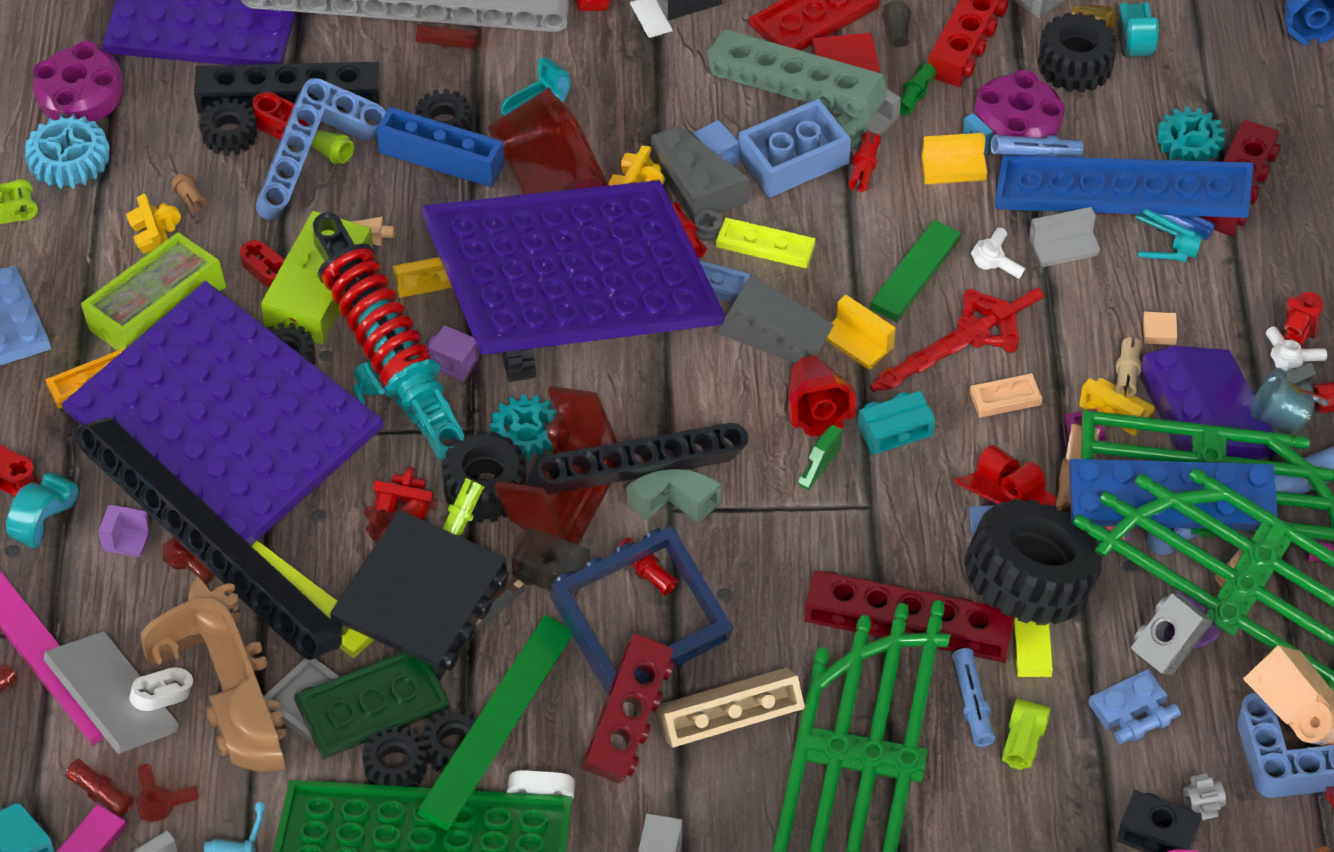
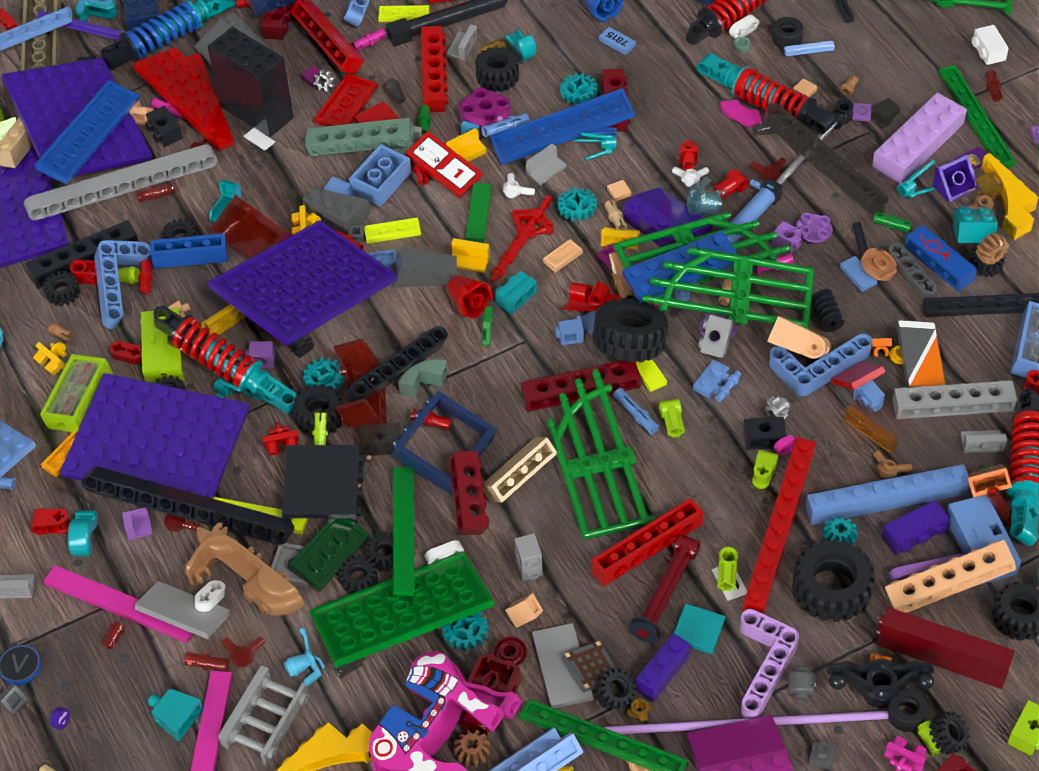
camera: 25 degrees left, 0 degrees up
clear red piece [364,499,422,541] -> none
none -> red axle [138,260,153,294]
none -> tile [405,131,483,198]
none -> medium blue brick [555,316,584,345]
none -> teal gear [558,187,597,222]
none -> medium blue tile [599,27,636,55]

